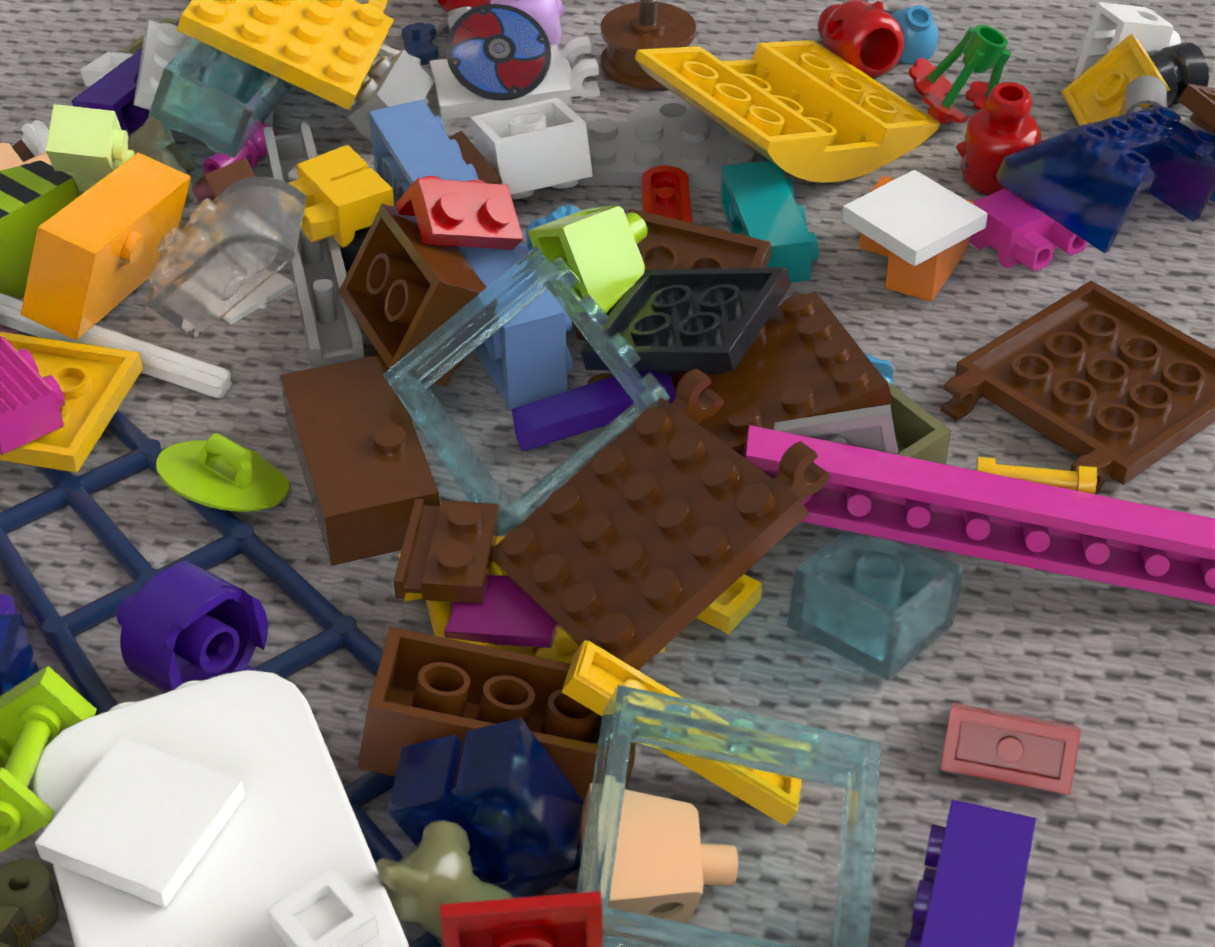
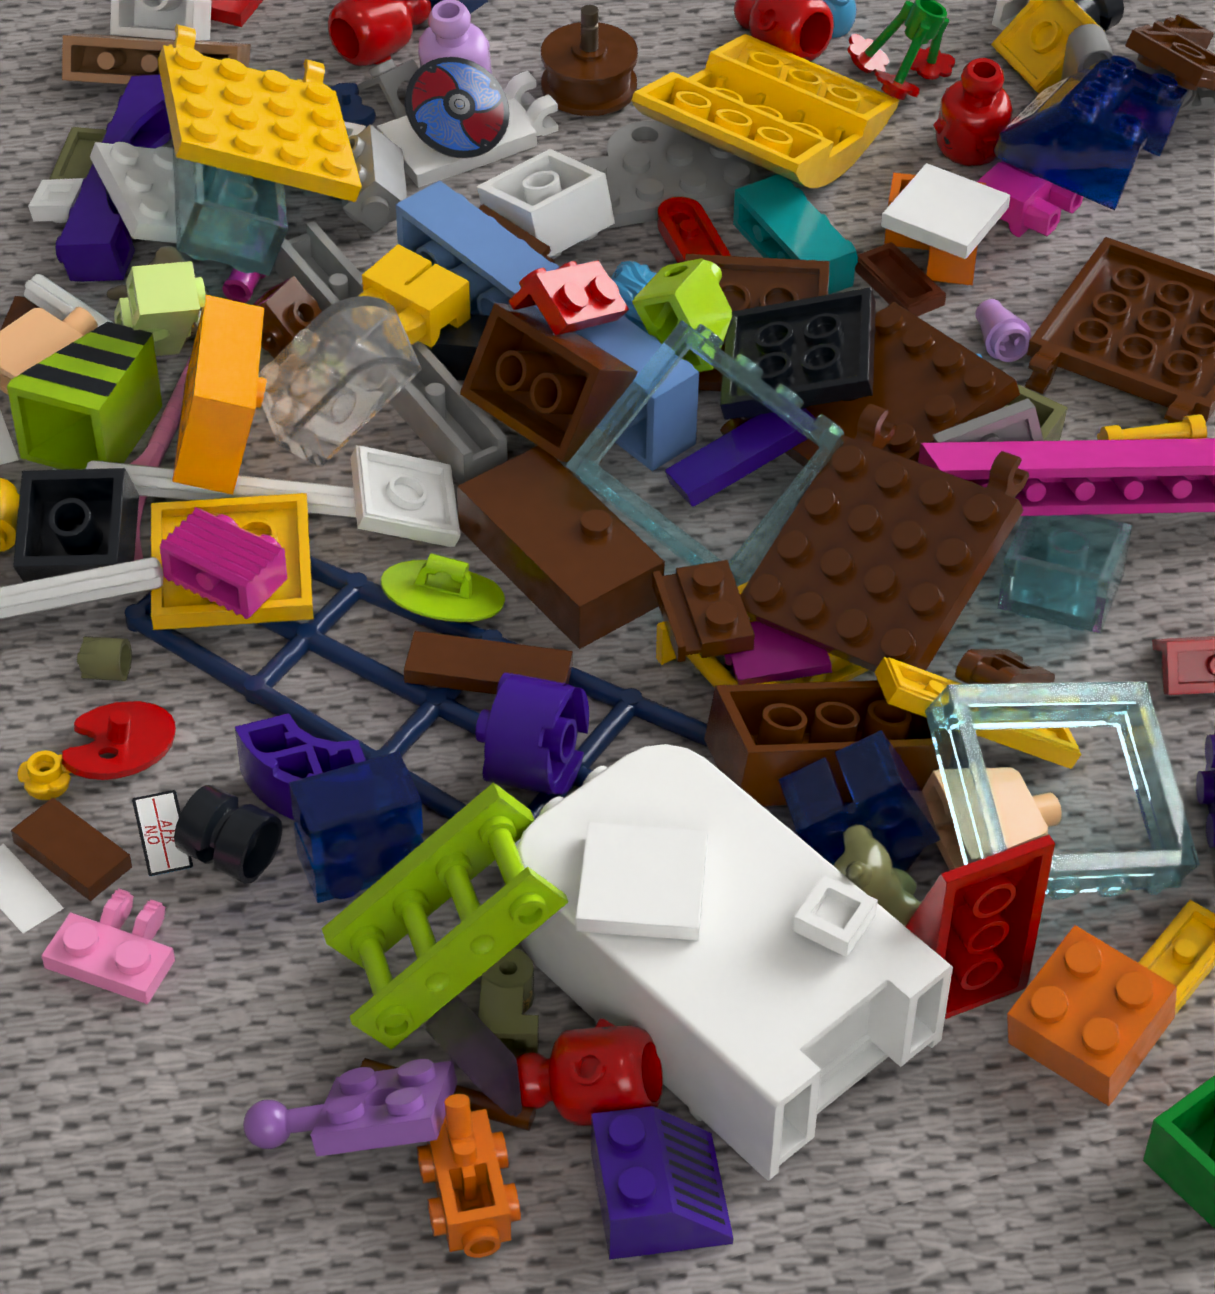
camera: 20 degrees left, 5 degrees up
none -> white tile [350,445,460,547]
none -> reddish brown tile [404,631,573,695]
none -> copper tile [855,242,946,317]
none -> reddish brown plate [955,649,1055,704]
none -> lavender cone [975,299,1031,362]

